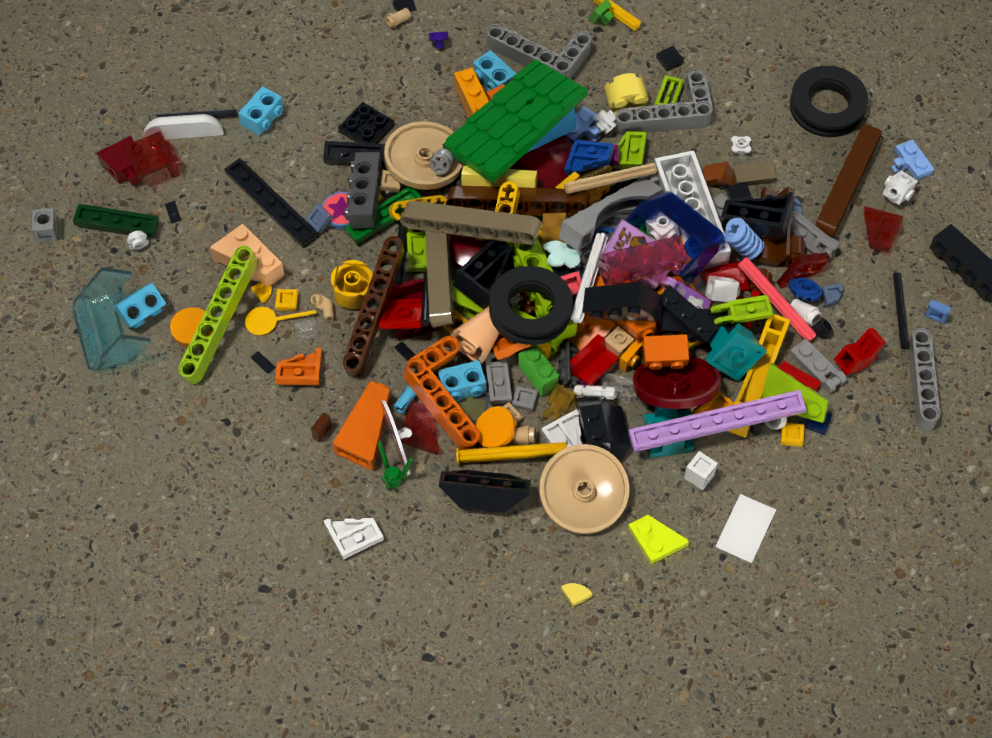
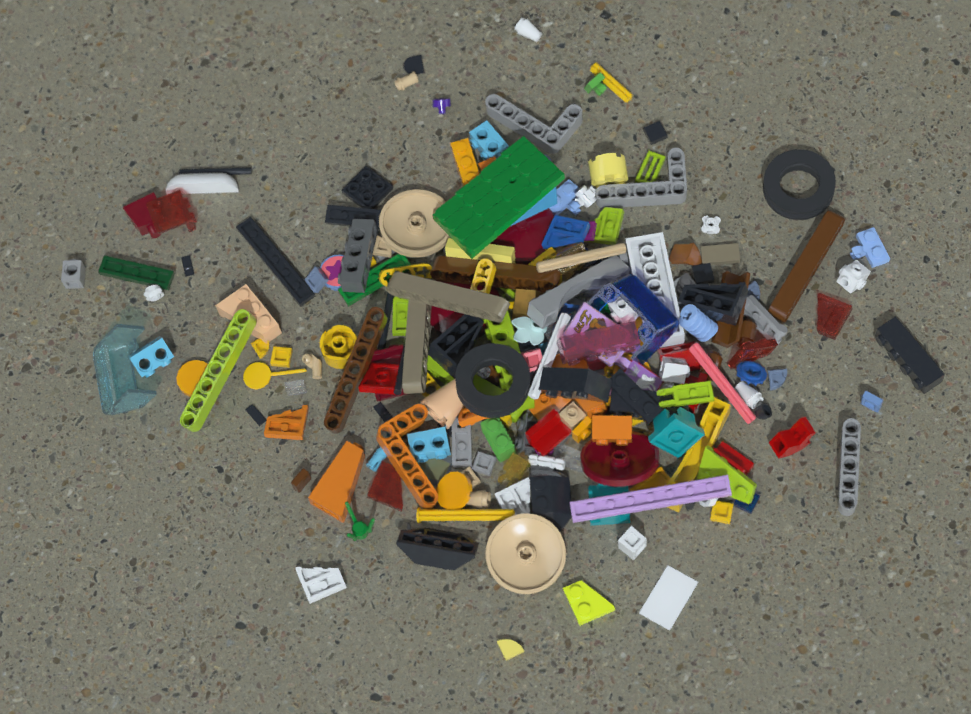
camera: 15 degrees right, 5 degrees up
medium azure brick [238,86,284,136] -> none
white shield [381,400,412,476] -> none
light grey wheel [430,149,454,174] -> none
light grey plate [789,339,847,393] -> none
black bar [893,272,909,349] -> none

